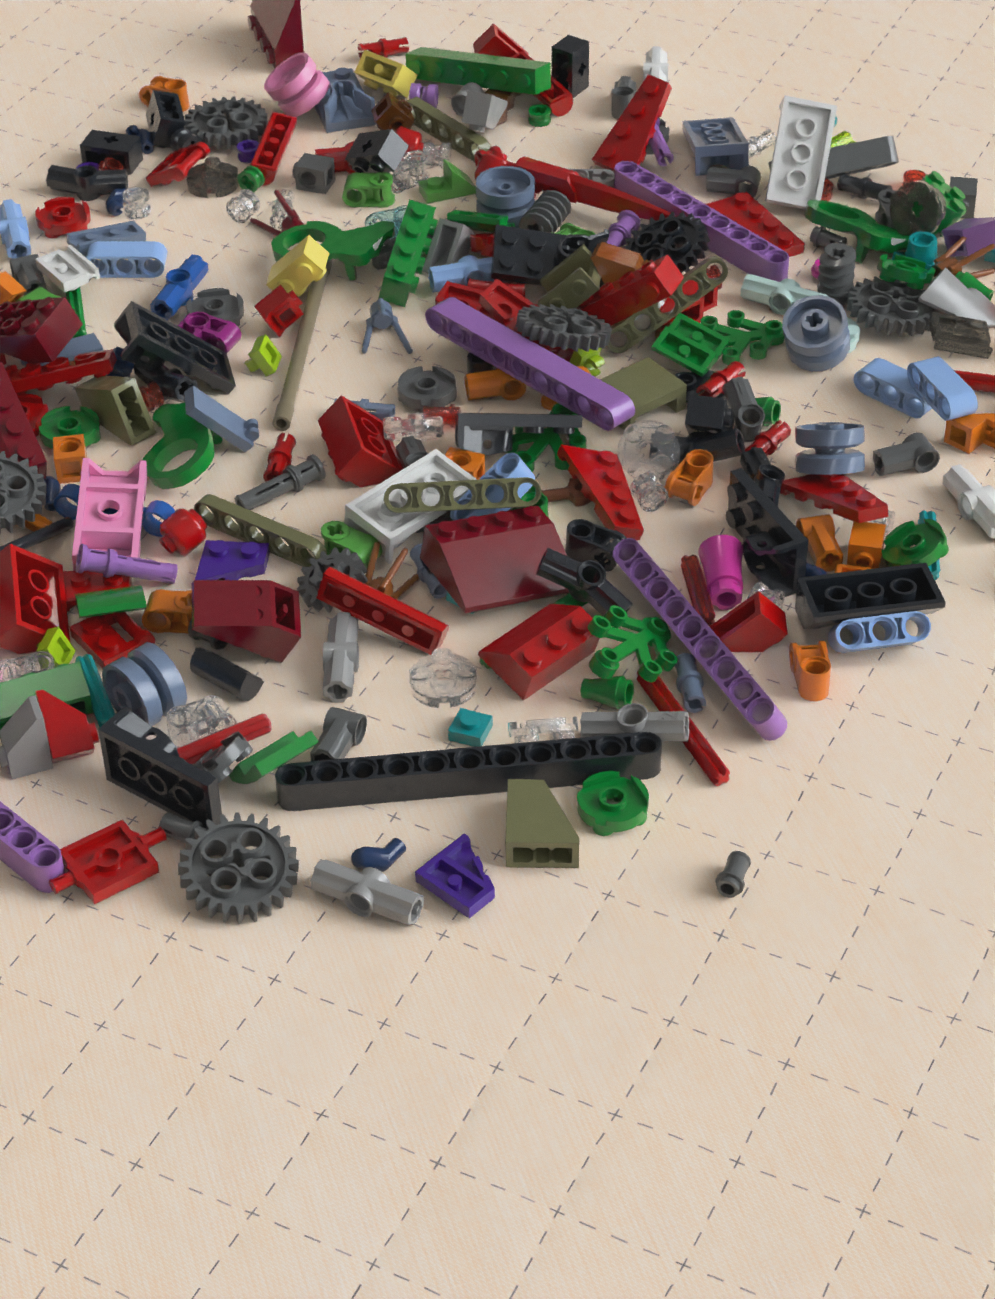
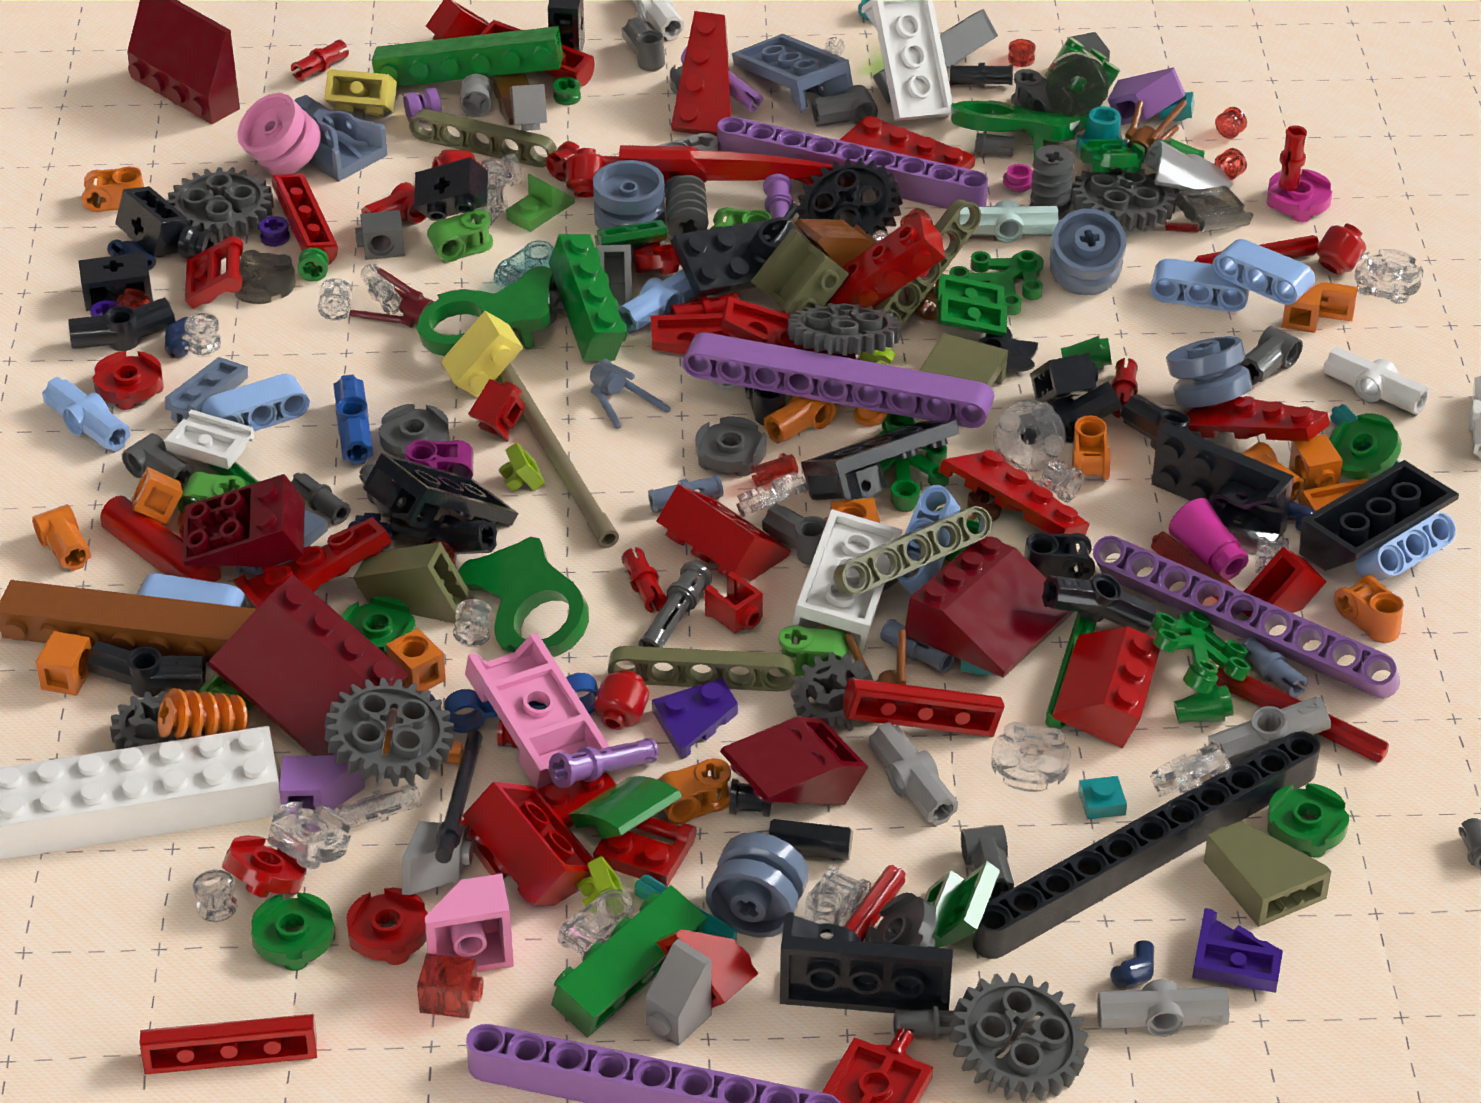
camera: 30 degrees left, 0 degrees up
sand blue hinge [184,386,260,452] -> none
reddish brown brick [371,92,415,131] -> none
red pin [696,361,746,397] -> none
dark grey piece [722,377,765,442] -> none
none -> dark grey axle [291,473,351,524]
none -> clear wheel [453,599,493,647]
none -> red window [704,571,763,634]
none -> red leg [1165,221,1199,233]

